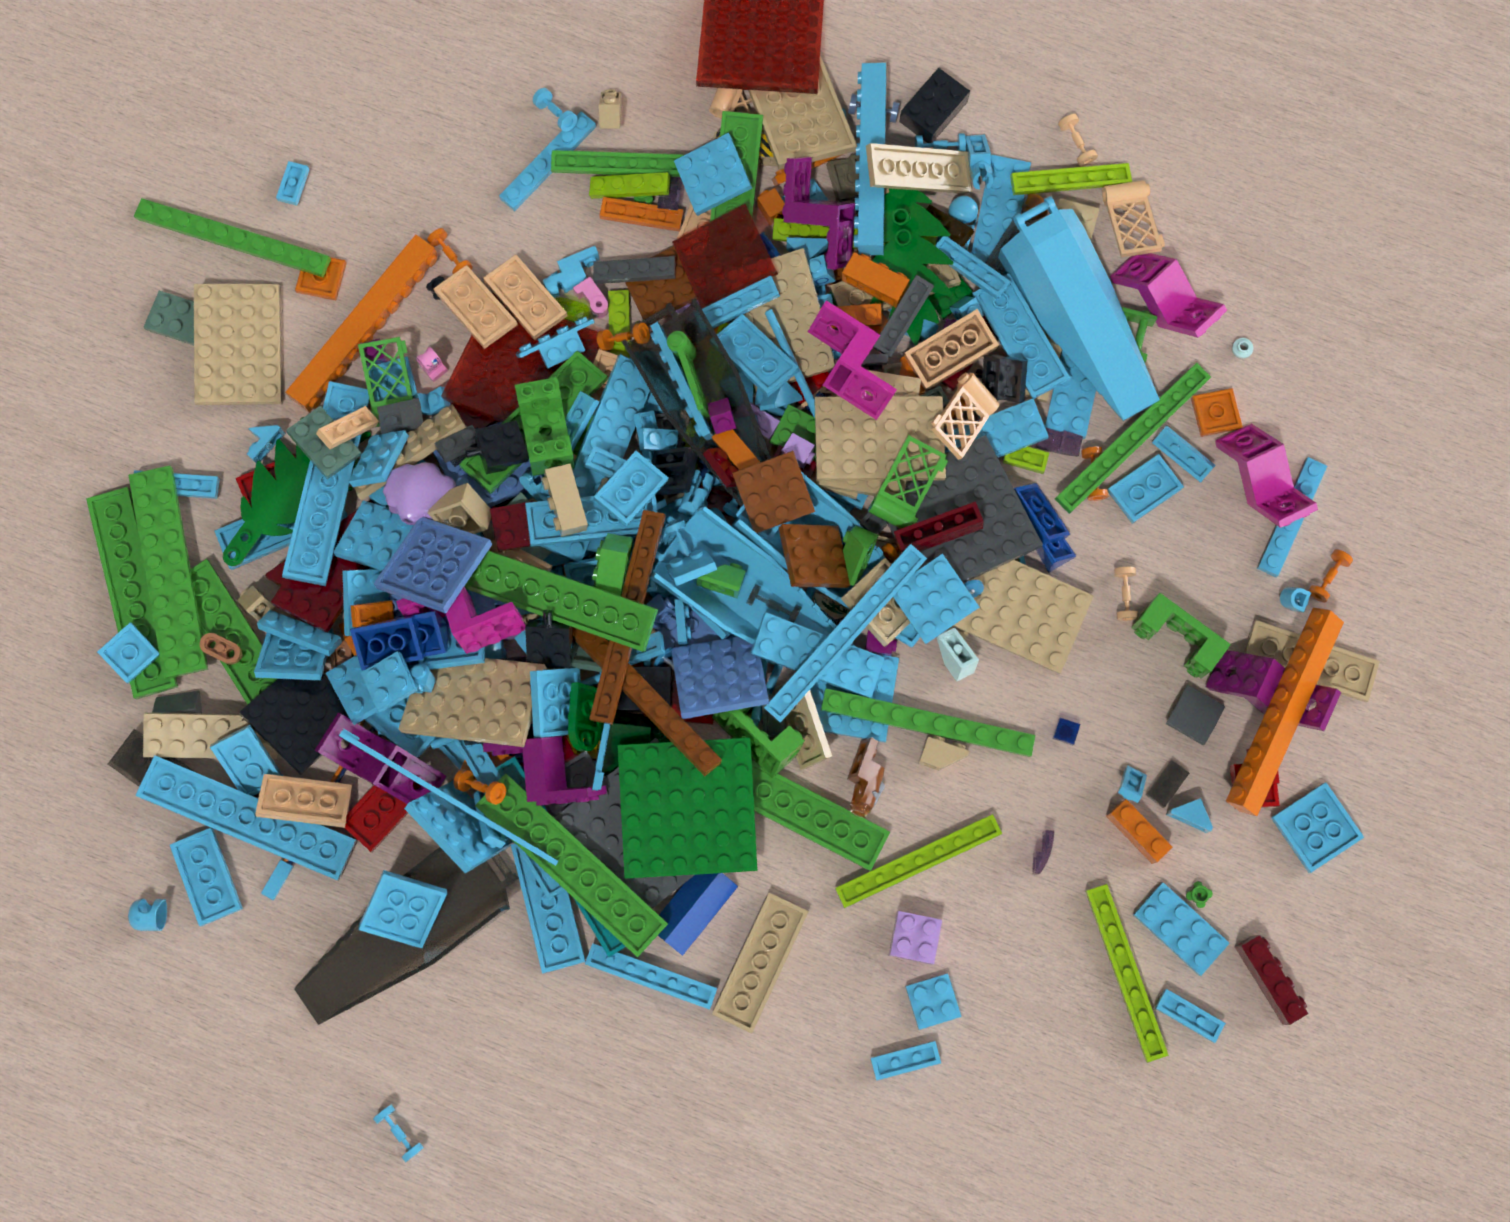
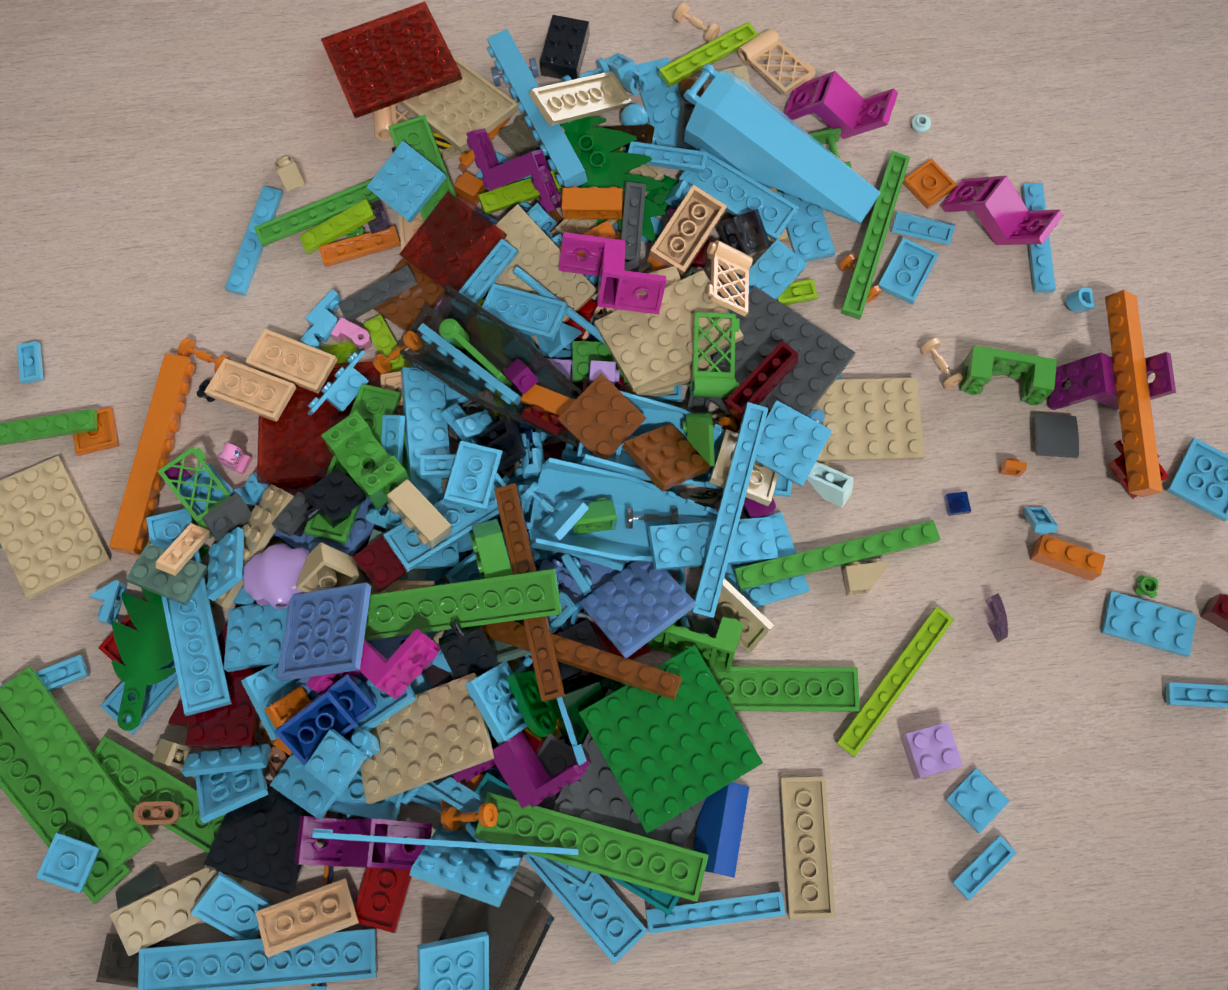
camera: 25 degrees left, 5 degrees down
medium azure wheel [533,88,578,132] -> none
medium azure slope [786,237,828,260] -> none
dark orange plate [847,737,885,817] -> none
blue slope [1014,483,1076,573] -> none
clear purple slope [1034,427,1083,457] -> none
lime plate [1085,884,1169,1063] -> none
clear smoke plate [1146,760,1190,808] -> none
medium azure slope [1166,798,1213,833] -> none
tan plate [1245,620,1380,702] -> none
orange wheel [1308,549,1353,603] -> none
none -> orange plate [999,458,1027,477]

